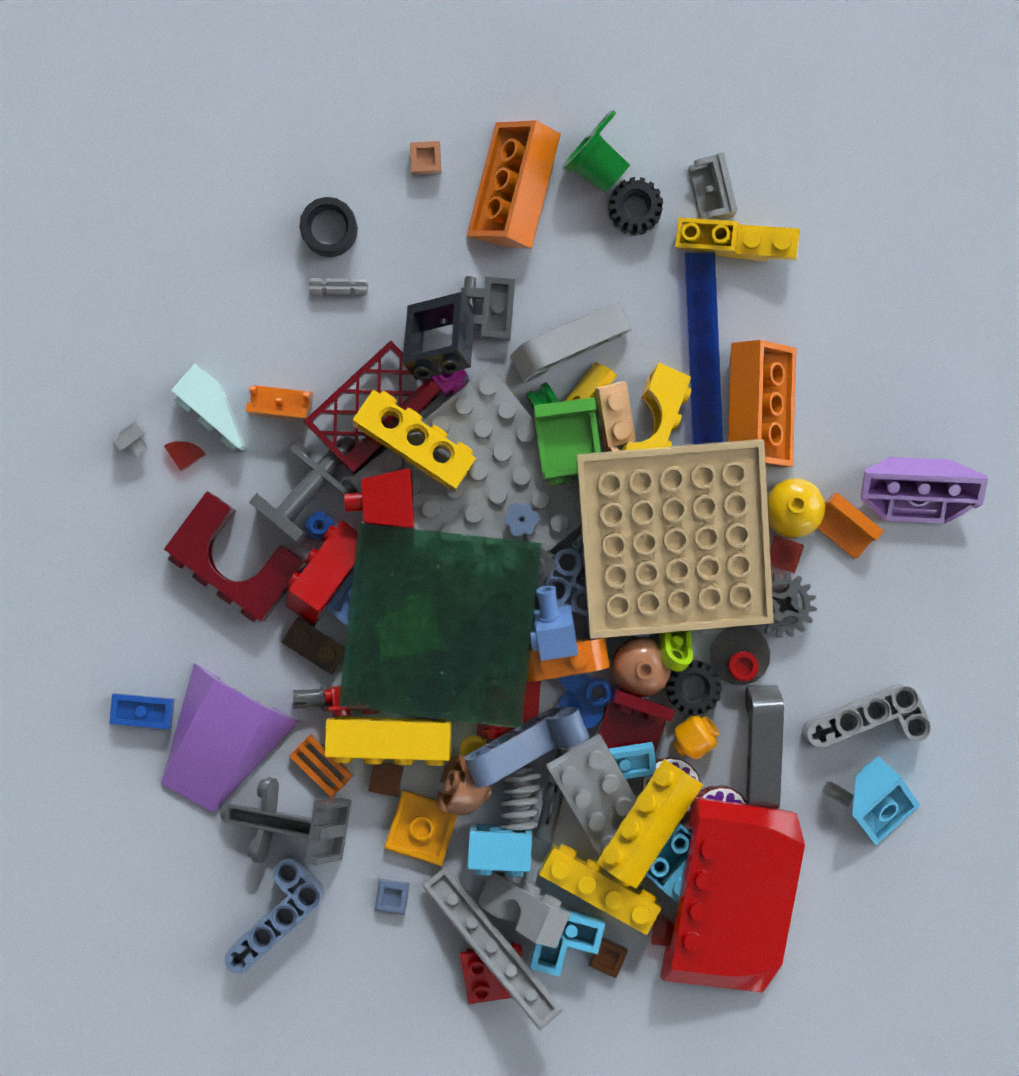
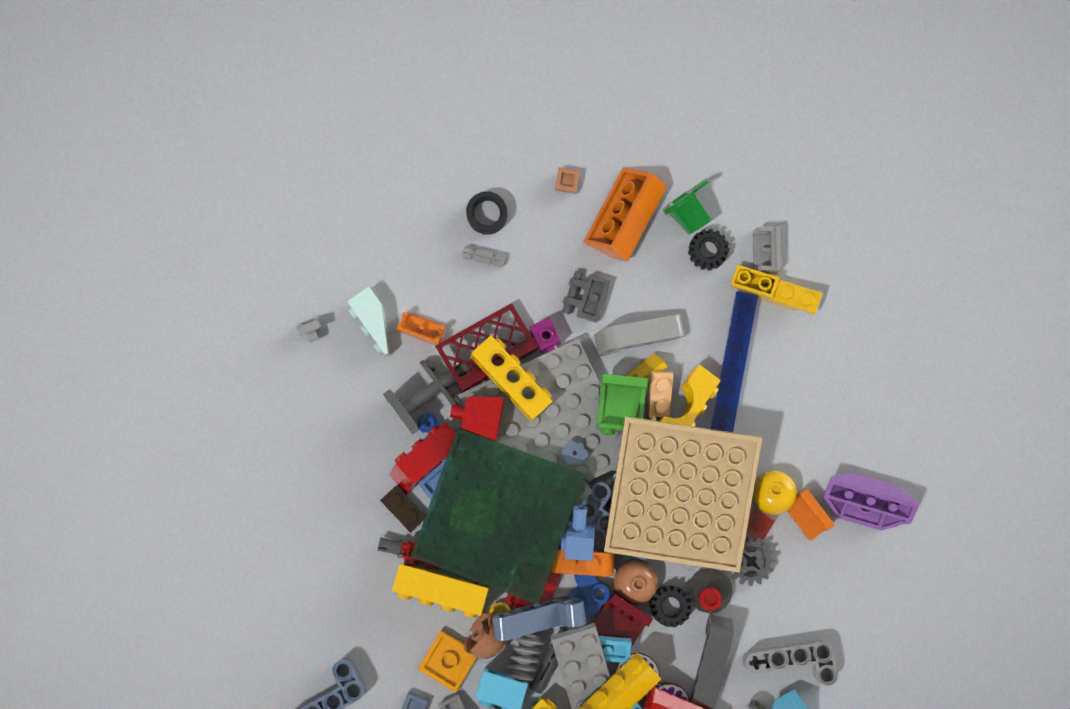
camera: 10 degrees right, 5 degrees down
blue plate [109,693,175,729] -> none
medium lavender wedge [161,663,299,813] -> none
clear red tile [164,441,207,471] -> none
dark red arch [164,491,306,623] -> none
dark grey piece [220,777,352,866] -> none
orange tile [289,734,354,798] -> none
reddish brown tile [368,762,404,797] -> none
black window [402,292,475,380] -> none
green wheel [525,382,559,408] -> none
lime plate [659,630,693,672] -> none
light orange head [673,715,720,760] -> none
orange slope [728,340,796,467] -> none

